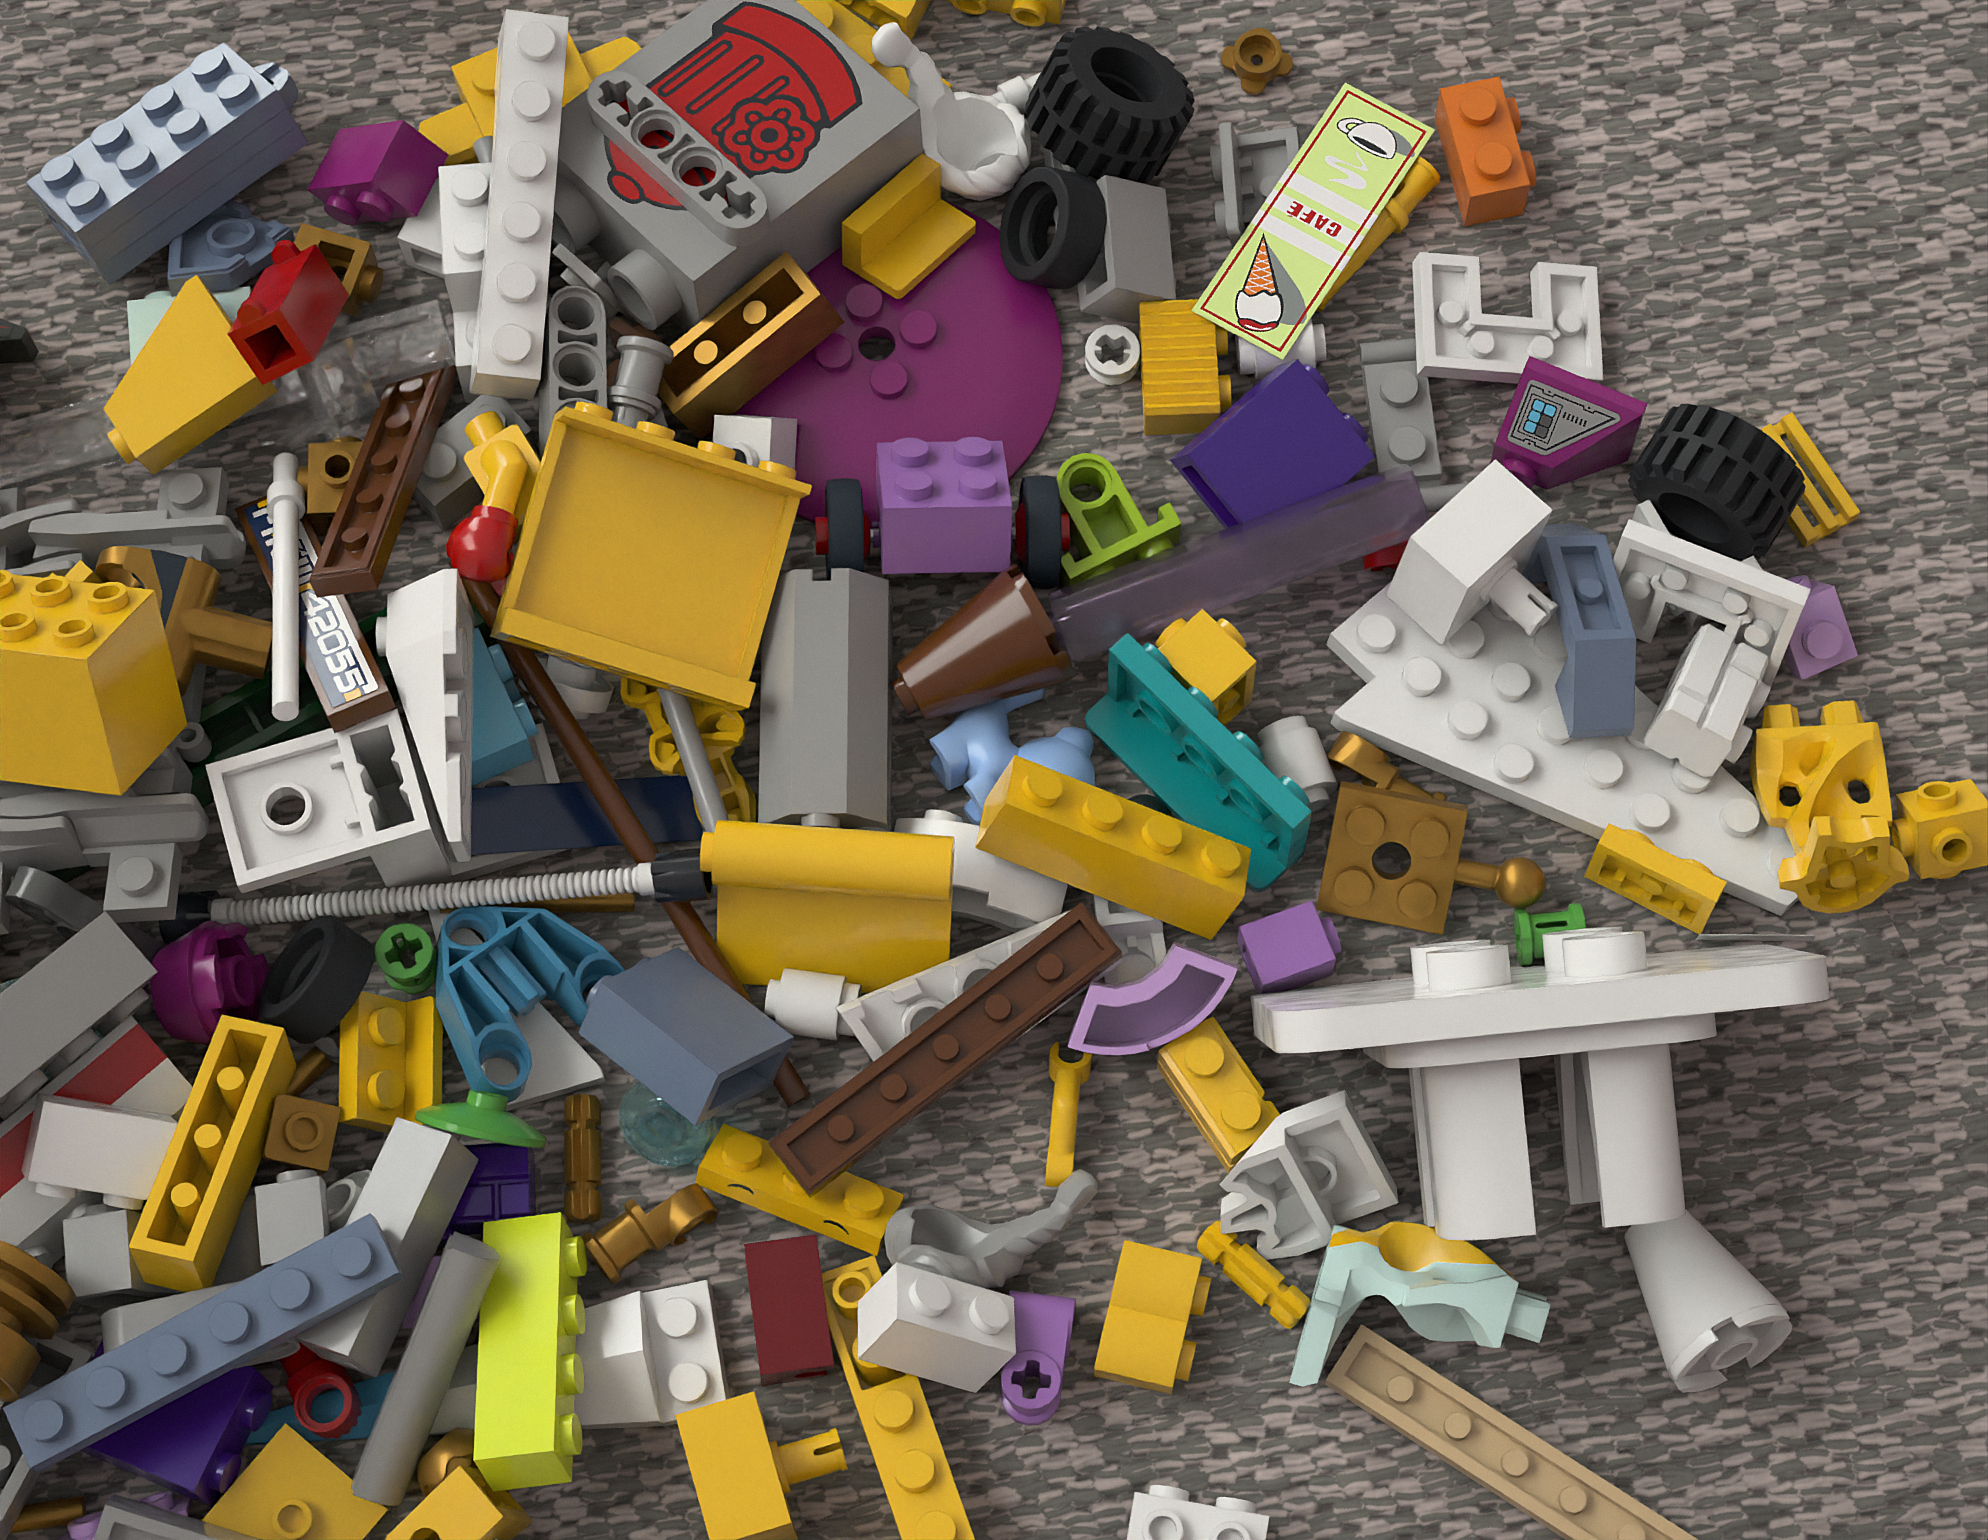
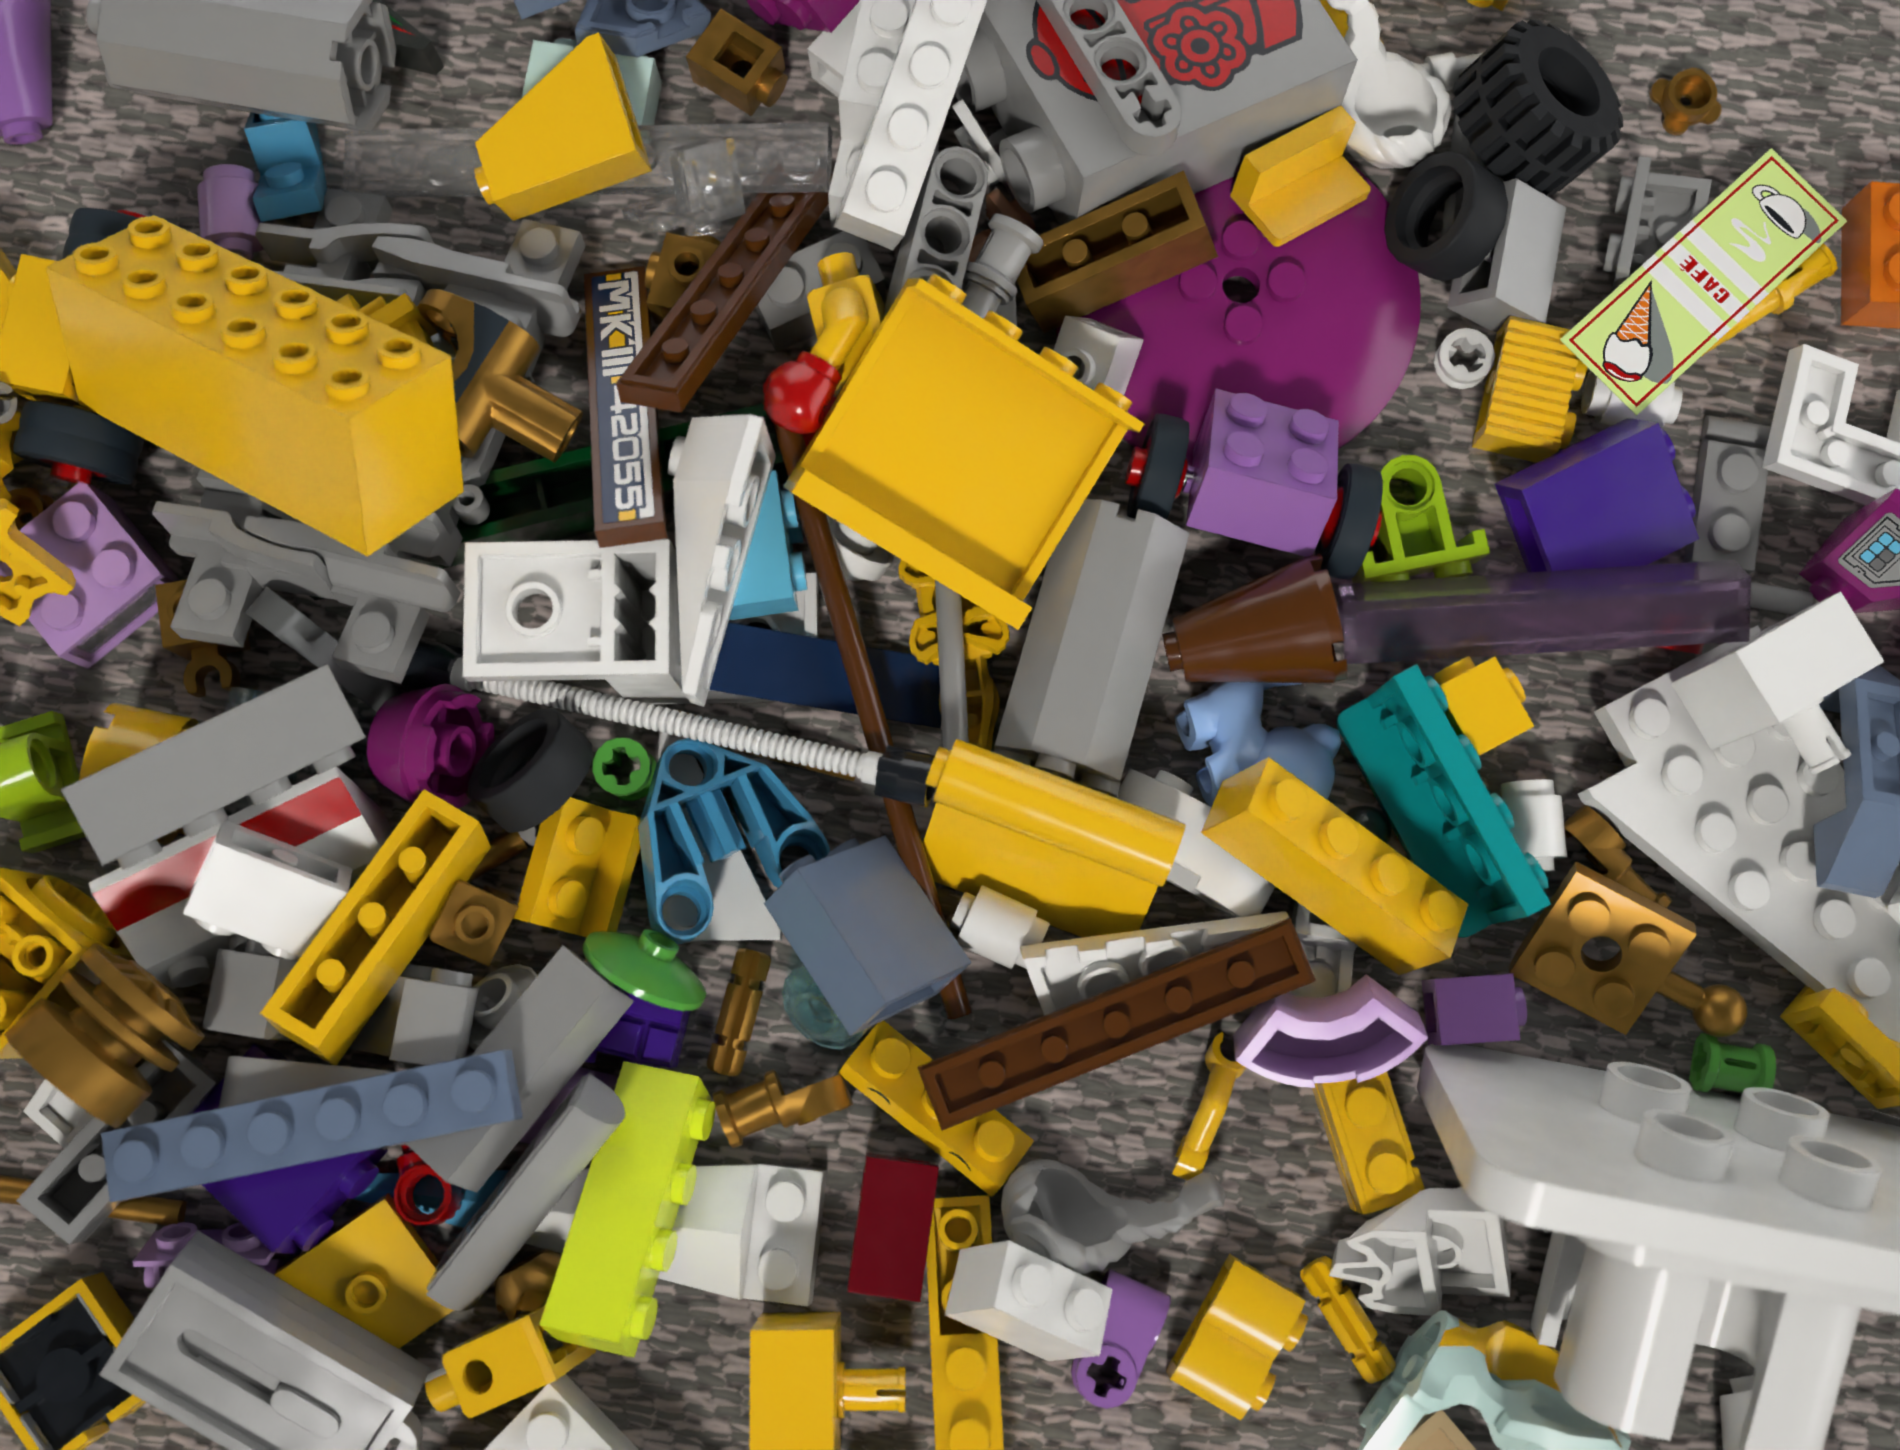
camera: 15 degrees right, 10 degrees up
red brick [227,240,349,386] -> none
white bar [267,453,305,721] -> none

